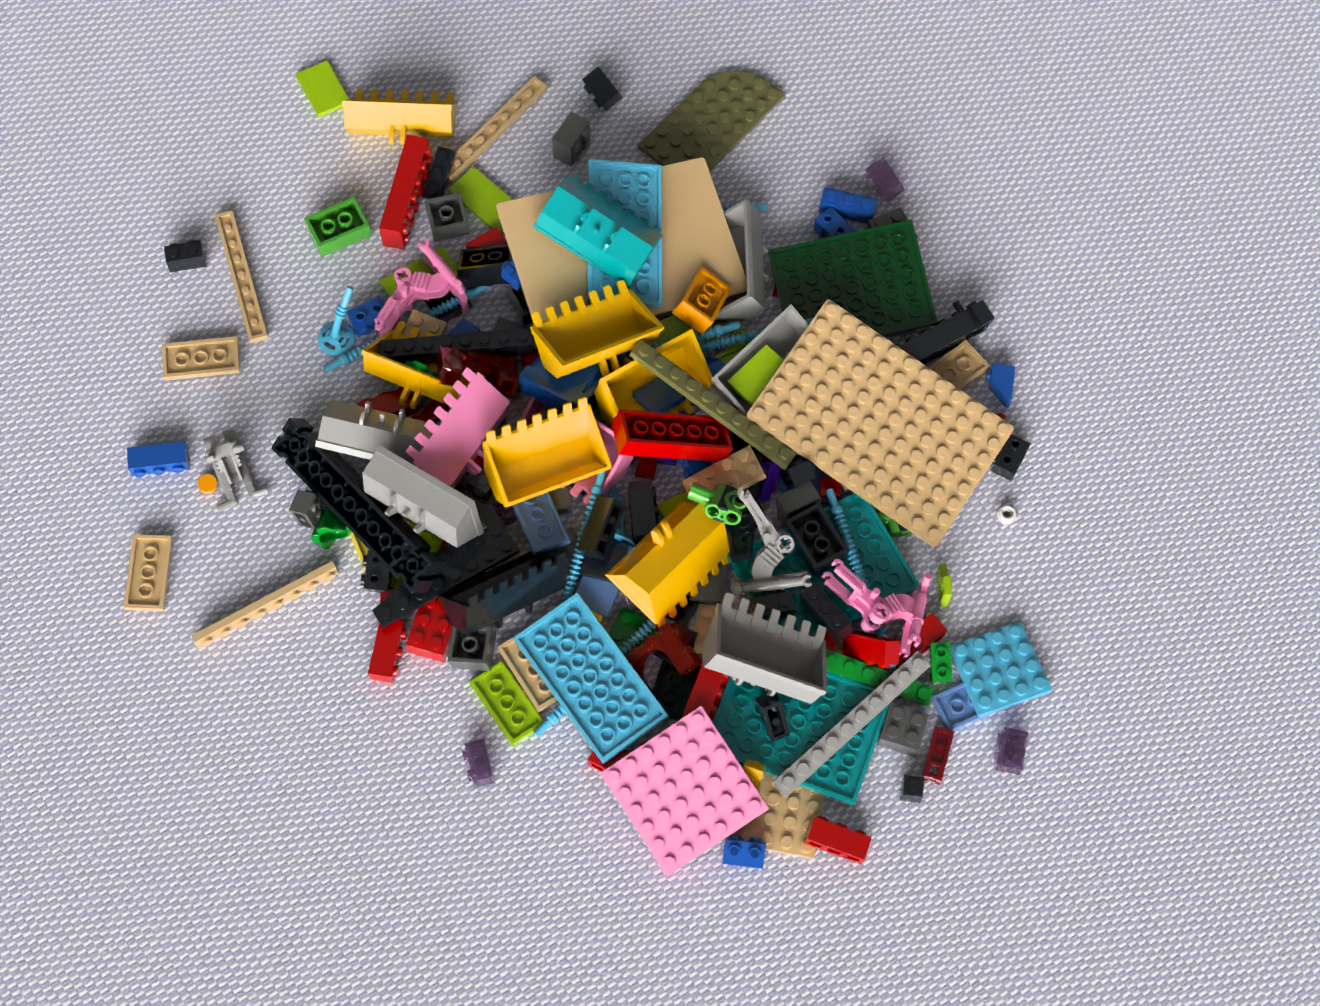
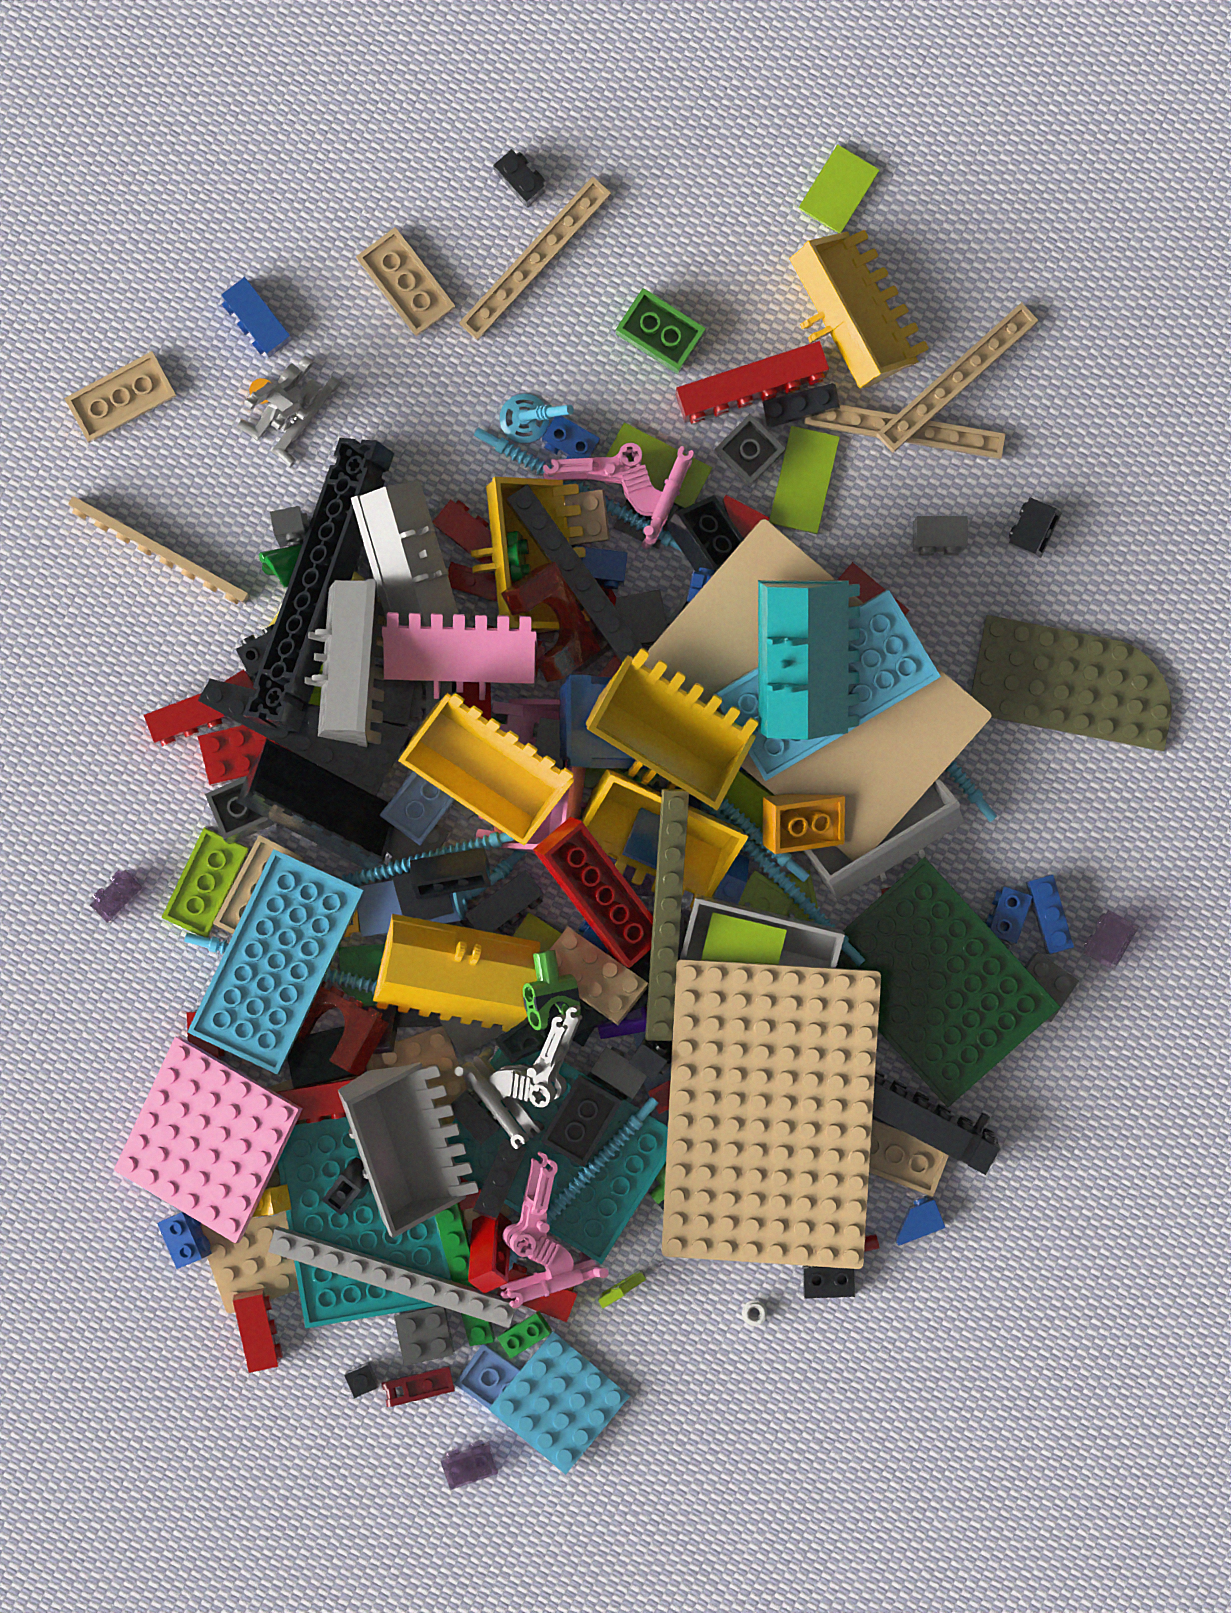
camera: 60 degrees right, 20 degrees up
none -> tan plate [876,302,1039,453]

